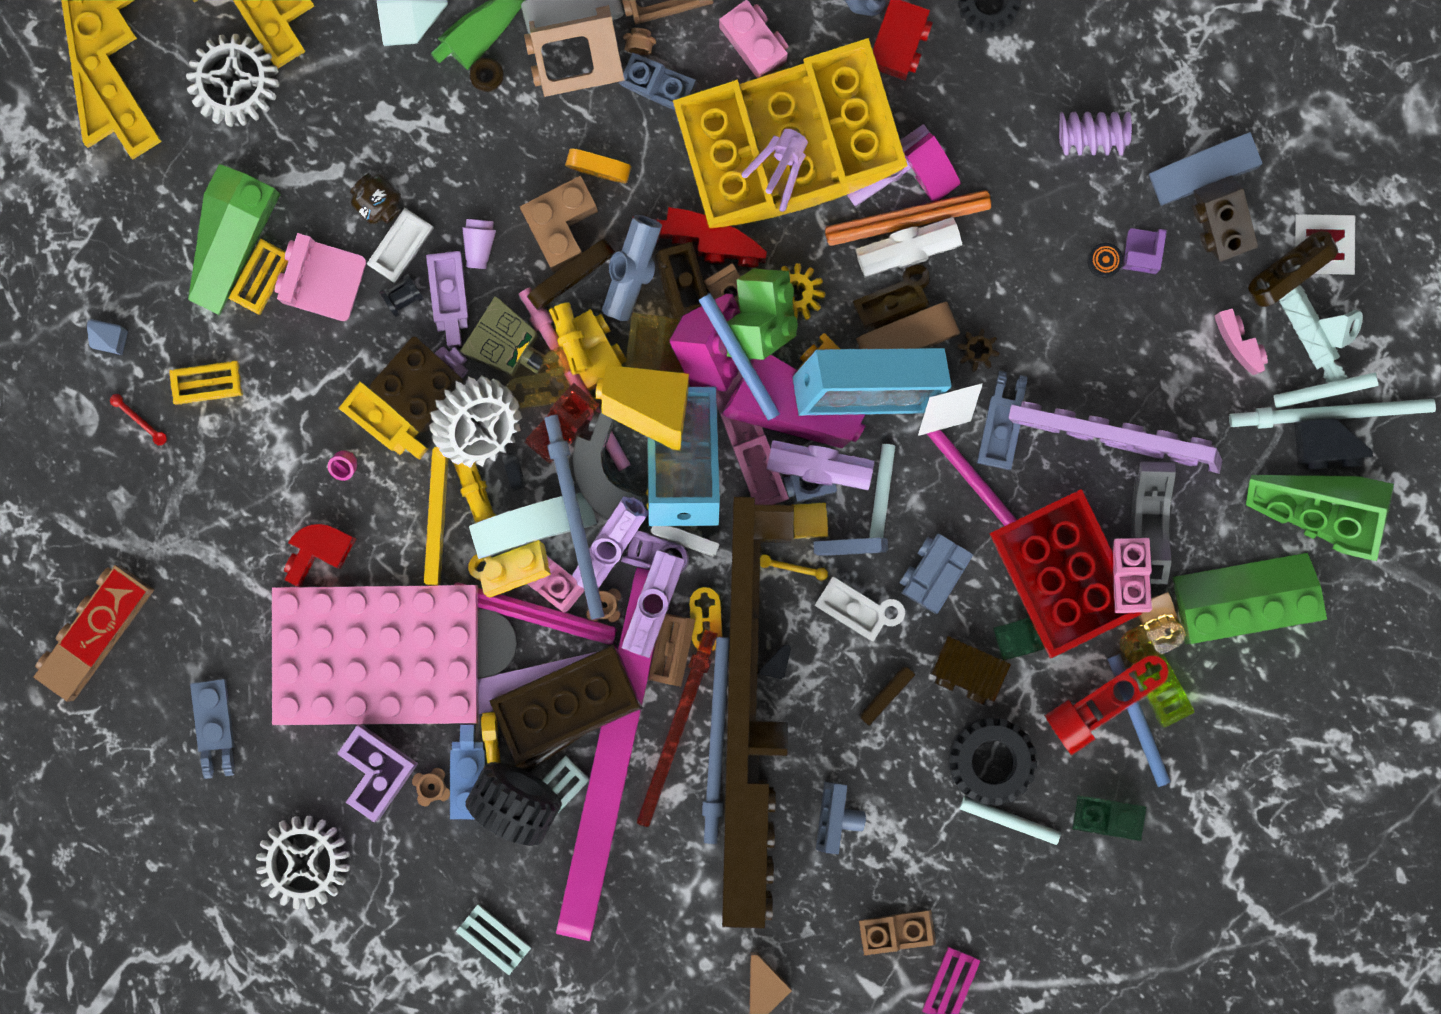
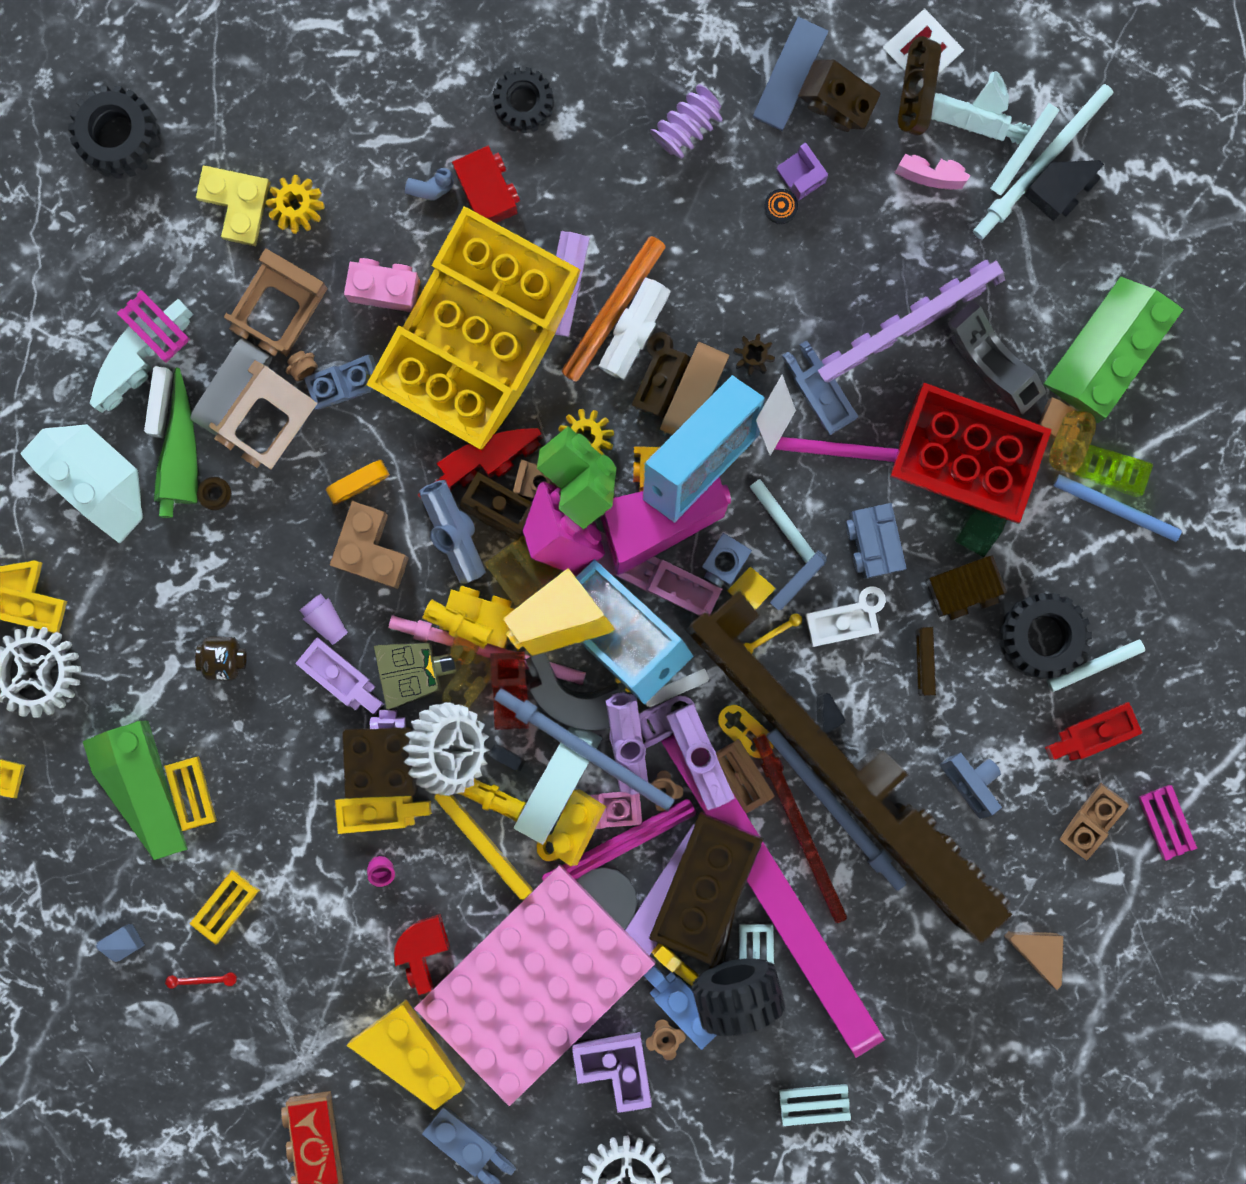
camera: 50 degrees left, 0 degrees up
bright pink bracket [275,233,366,321] -> none
white tile [367,208,434,284] -> none
black bush [379,274,424,318] -> none
dark brown beam [527,239,615,310] -> none
medium blue bar [699,293,780,421] -> none
lavender plant [742,129,808,212] -> none
lavender piece [767,440,874,490] -> none
dark pink slope [904,133,961,202] -> none
red beam [1044,656,1169,756] -> none
clear green slope [1072,795,1147,841] -> none
bright pink slope [1113,538,1152,613] -> none
bright green wedge [1246,475,1394,561] -> none
none -> yellow wedge [346,999,466,1110]
none -> red hinge [1045,702,1142,761]

